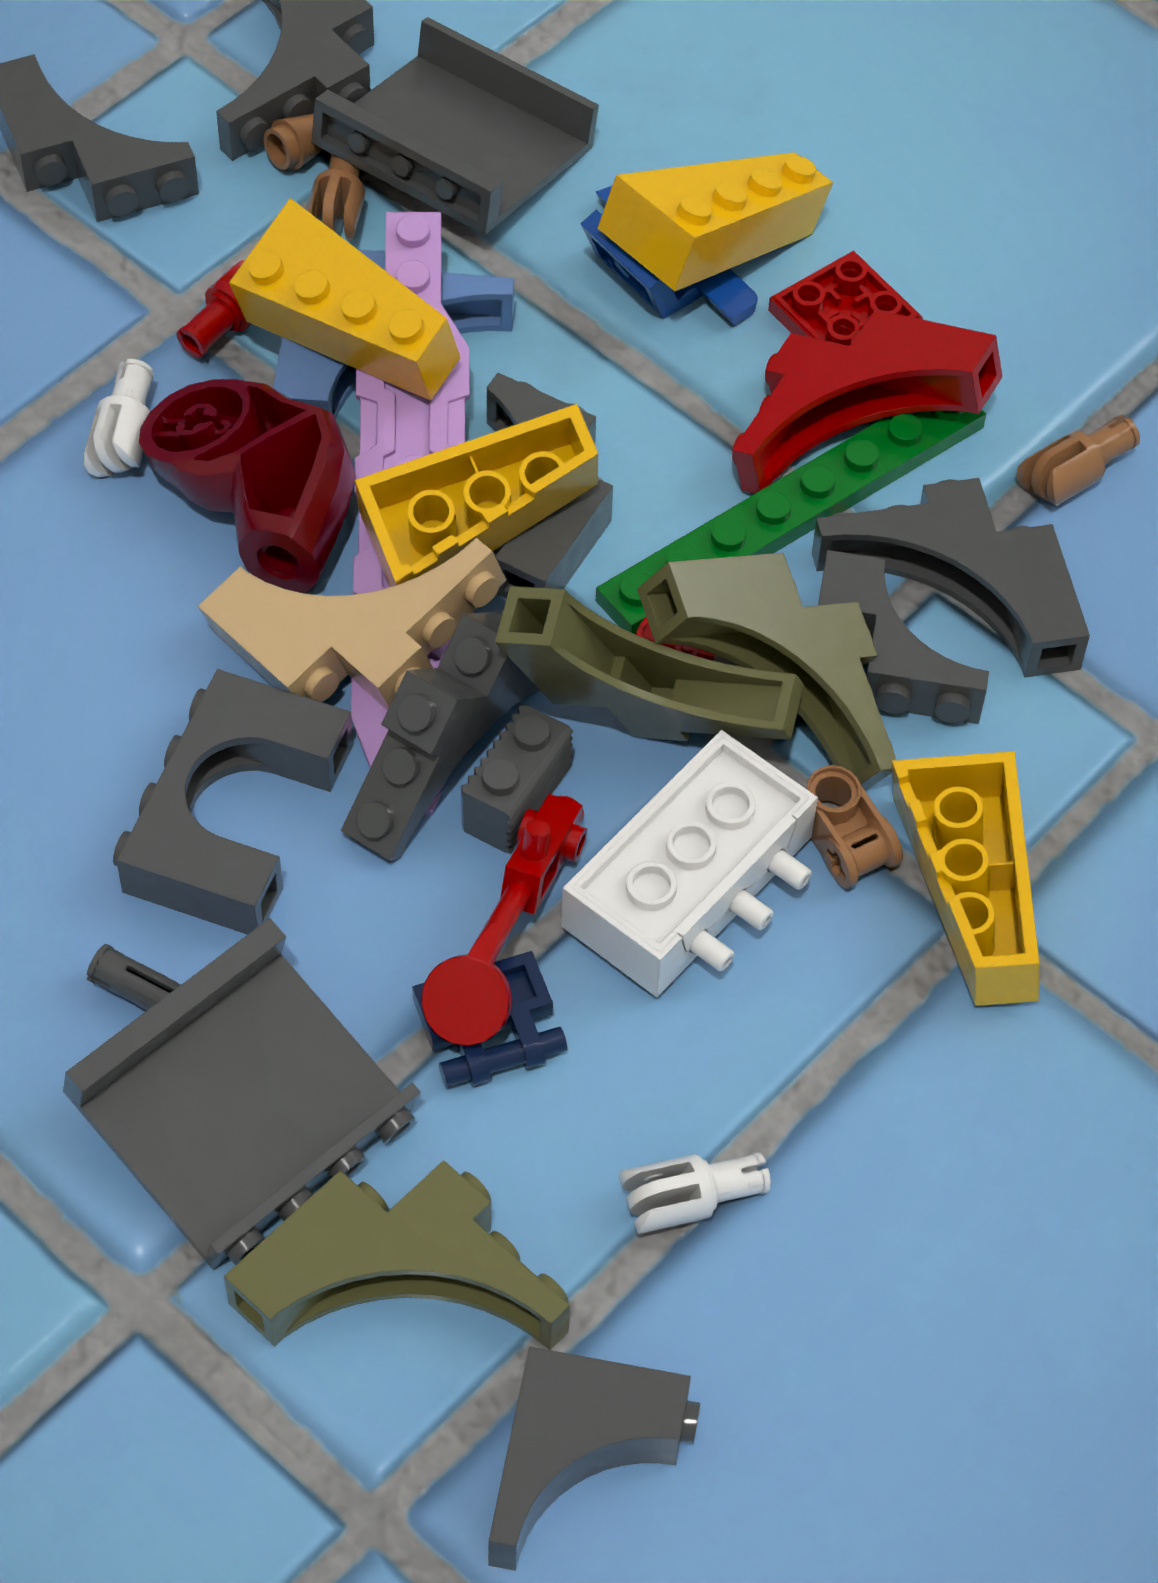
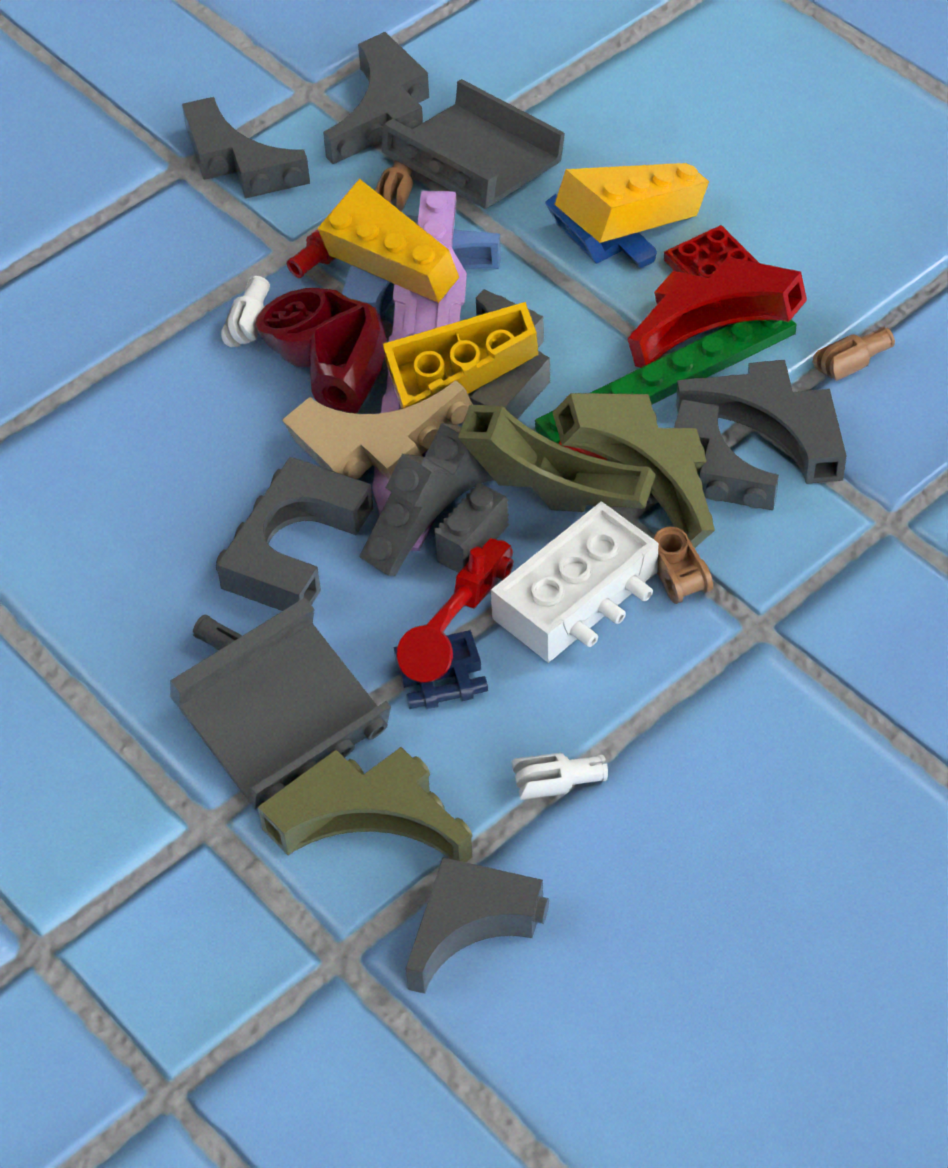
camera: 10 degrees right, 5 degrees down
medium nougat cone [263,114,324,170] -> none
yellow wedge [892,751,1040,1006] -> none

